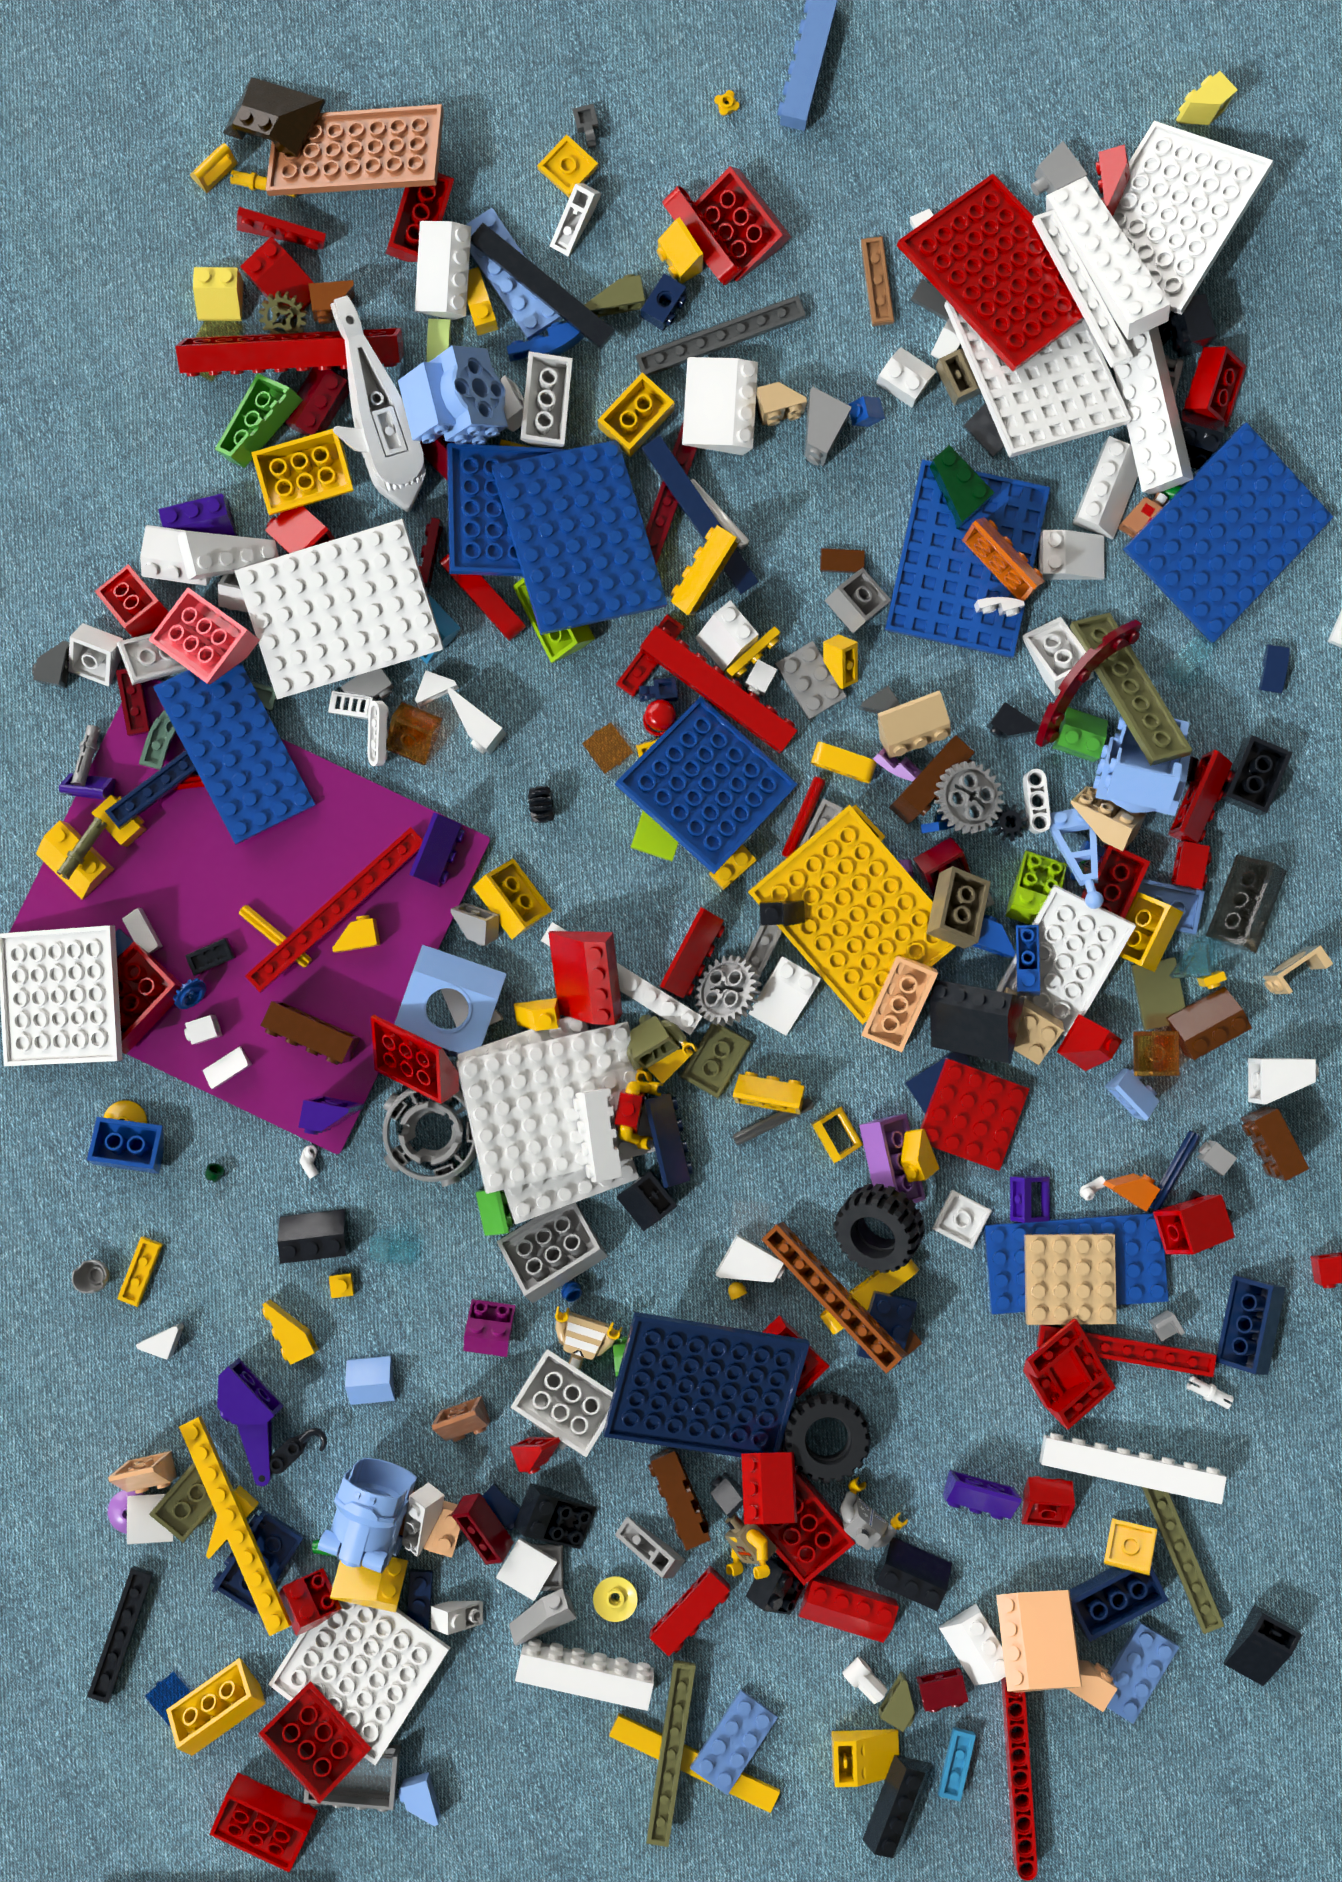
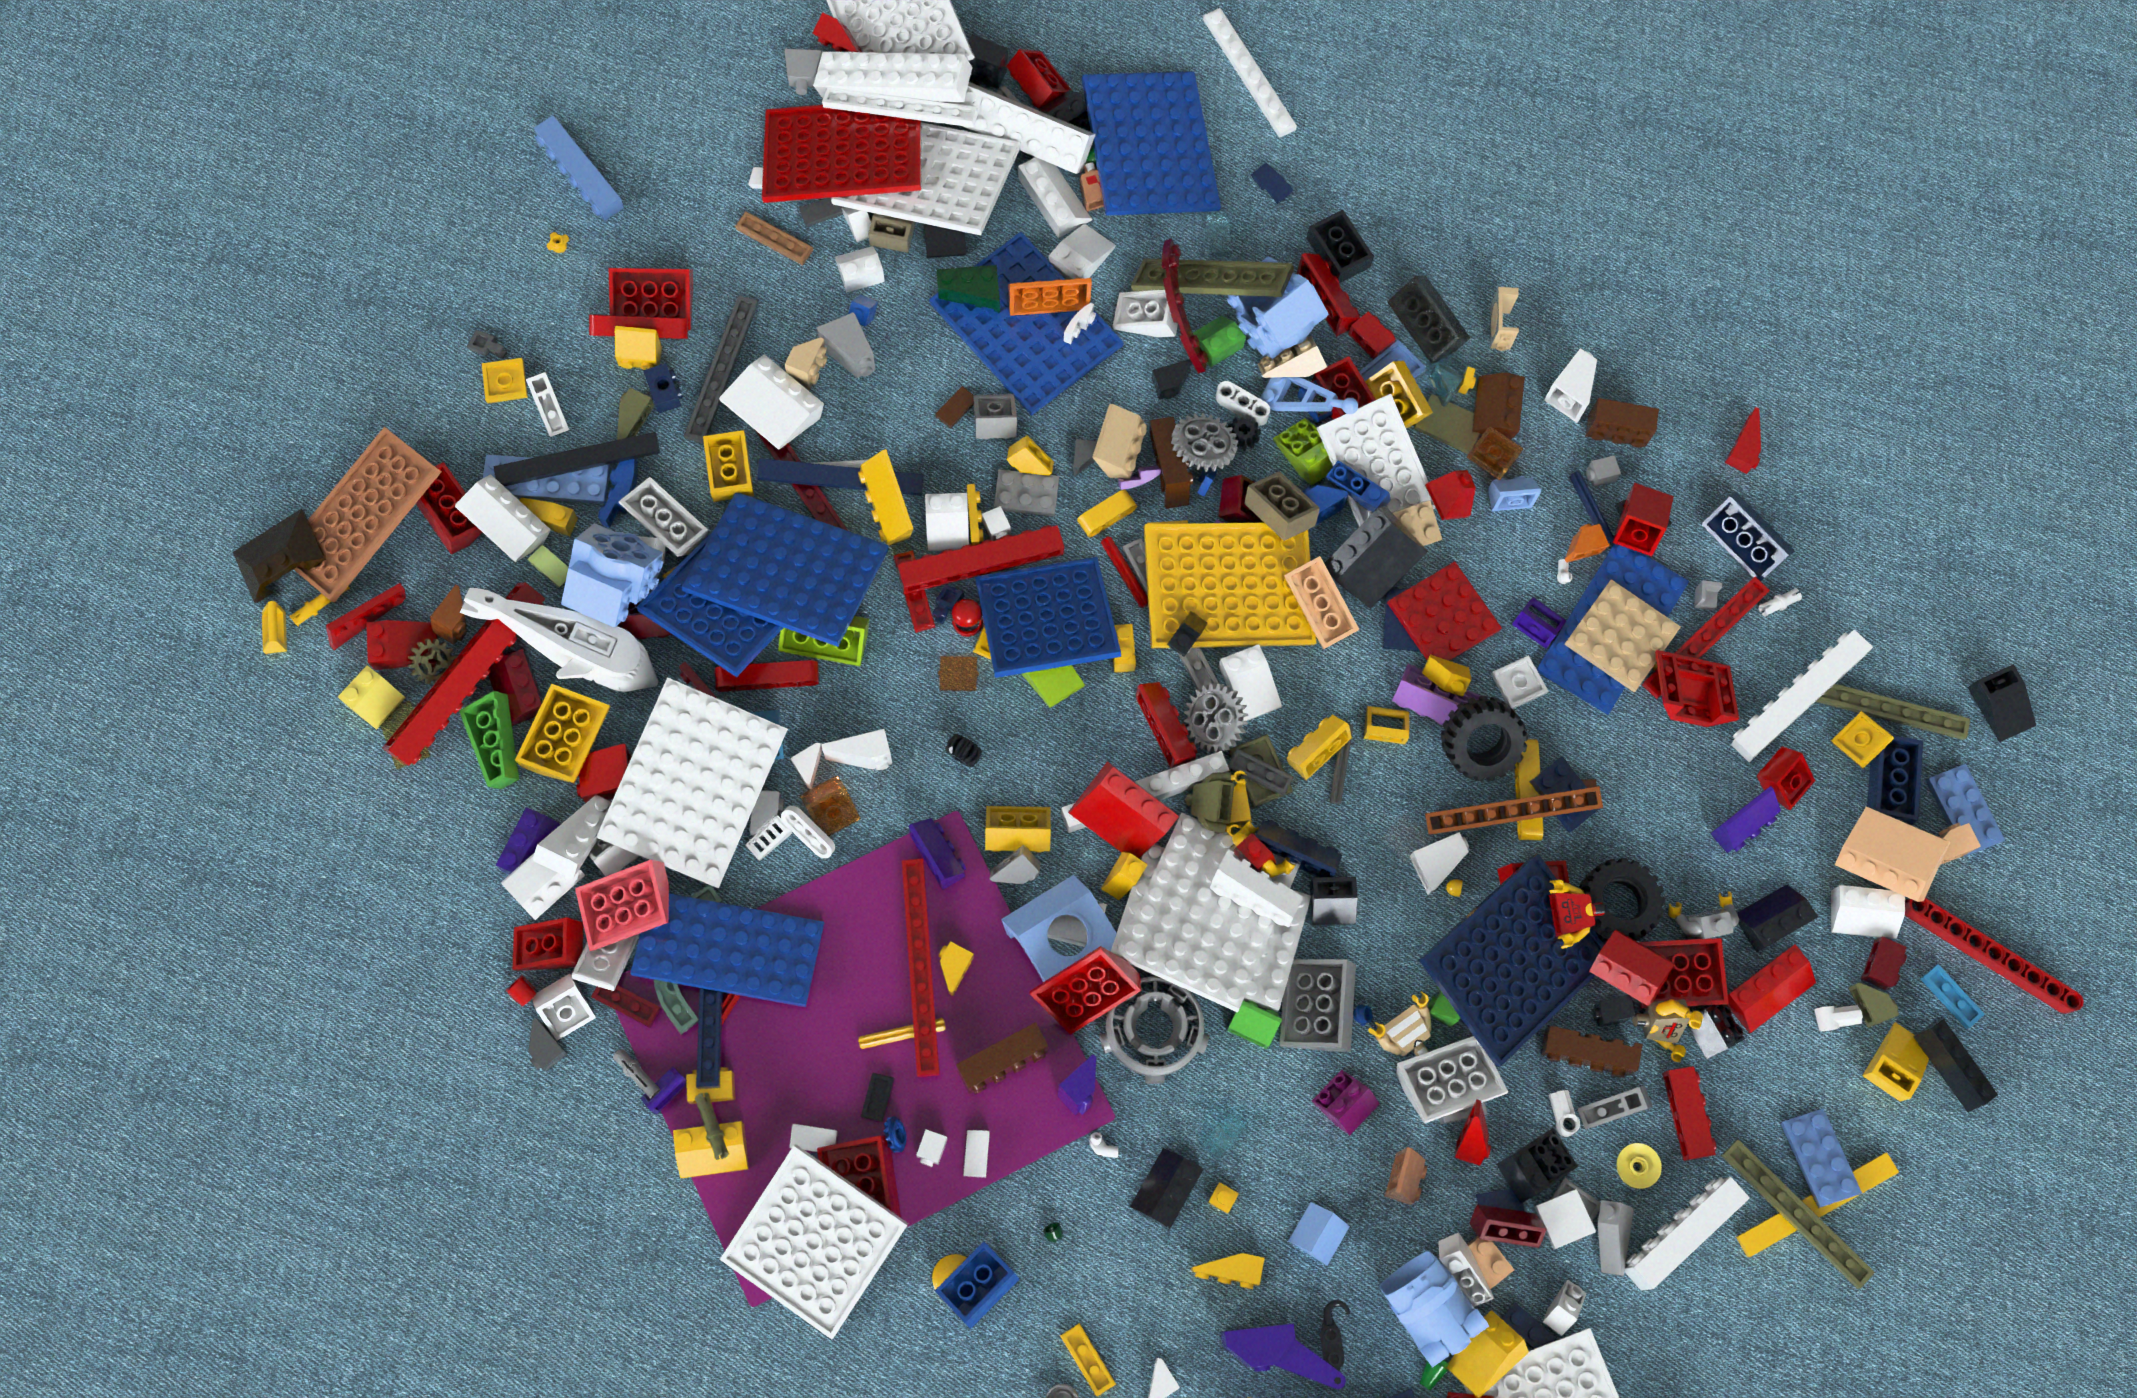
camera: 60 degrees left, 15 degrees down
none -> red piece [505,975,537,1007]
none -> dark grey tile [1228,748,1294,797]
none -> torso [1549,880,1605,949]
none -> white piece [1549,1090,1580,1137]

